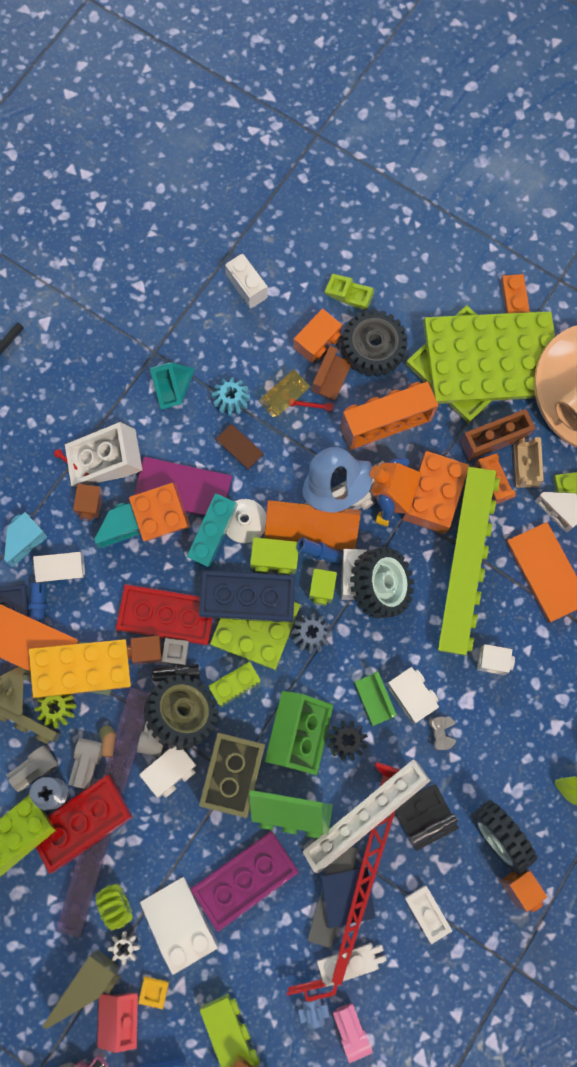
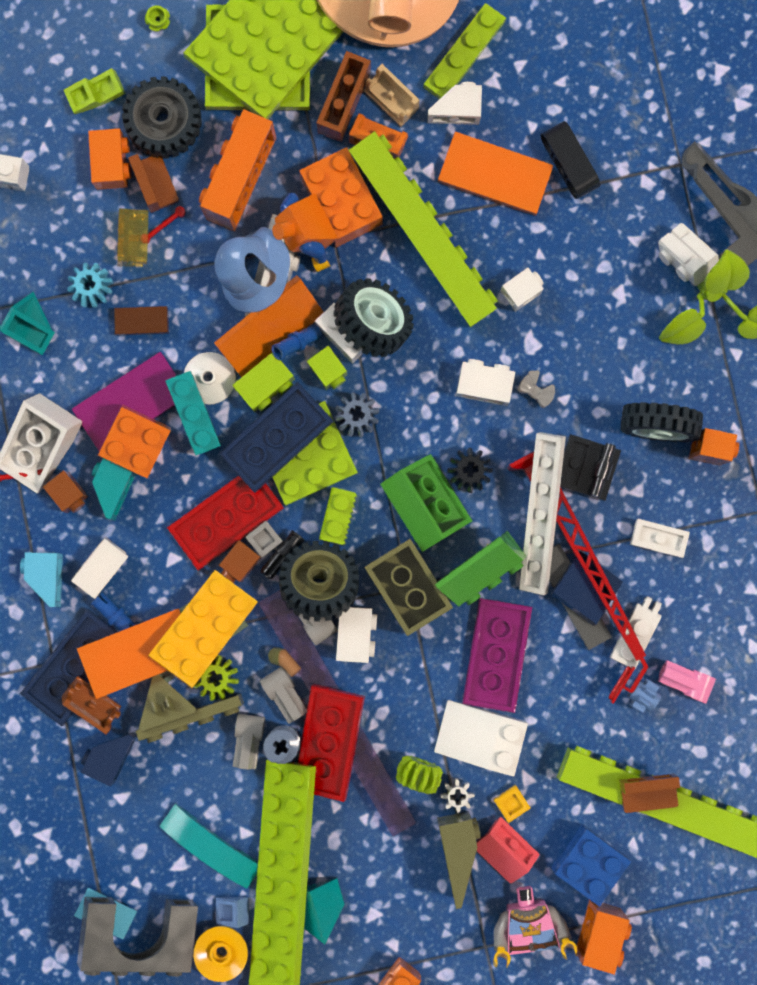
camera: 40 degrees left, 10 degrees up
bright green panel [354,671,397,726] -> none
none -> lime plate [145,5,170,32]

